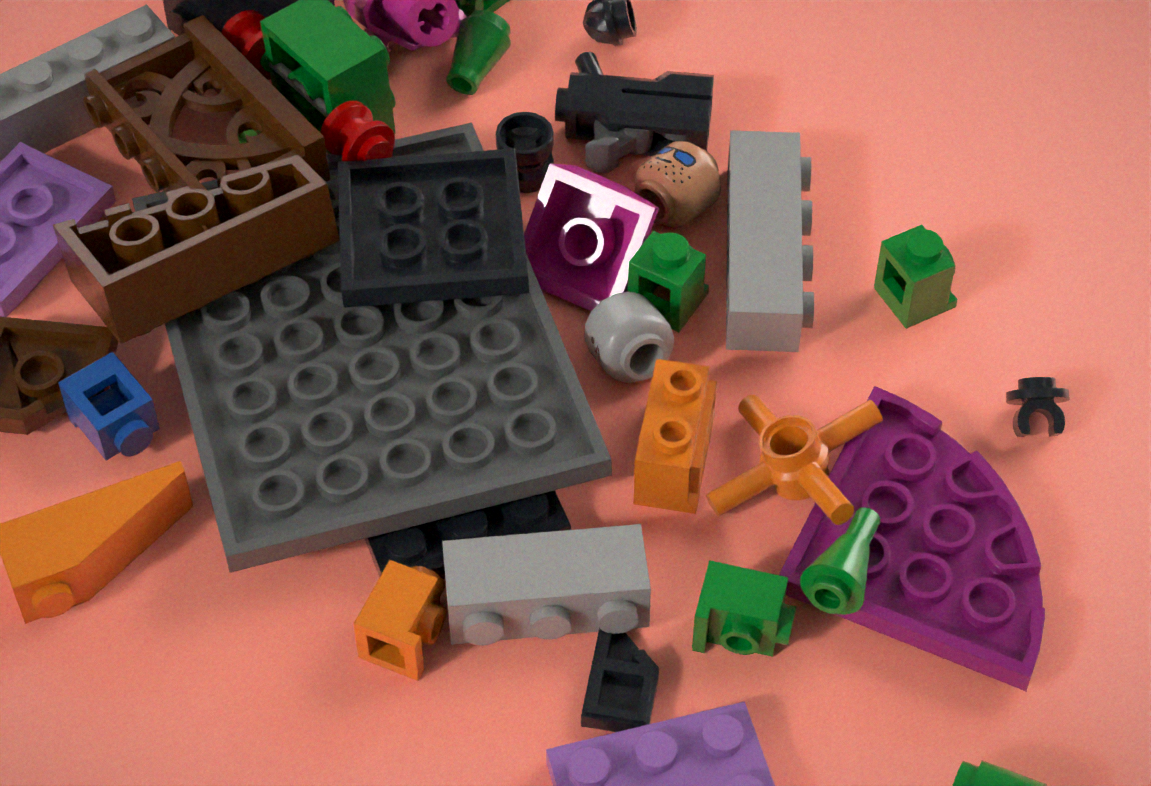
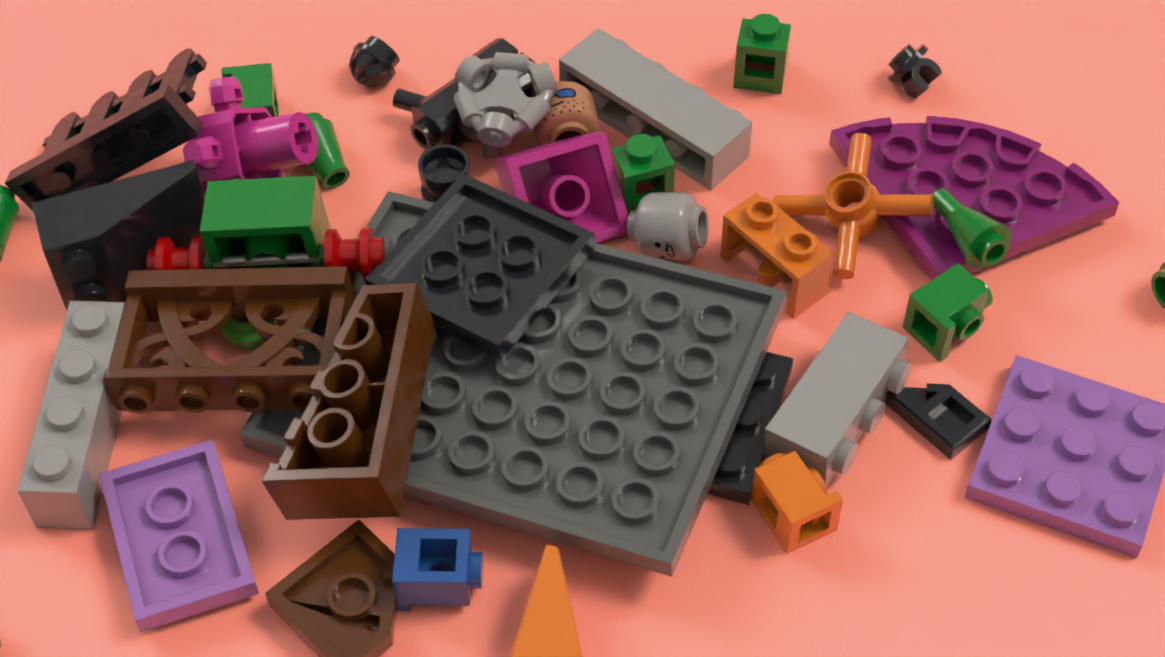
camera: 50 degrees left, 0 degrees up
none -> light grey piece [453,52,558,147]

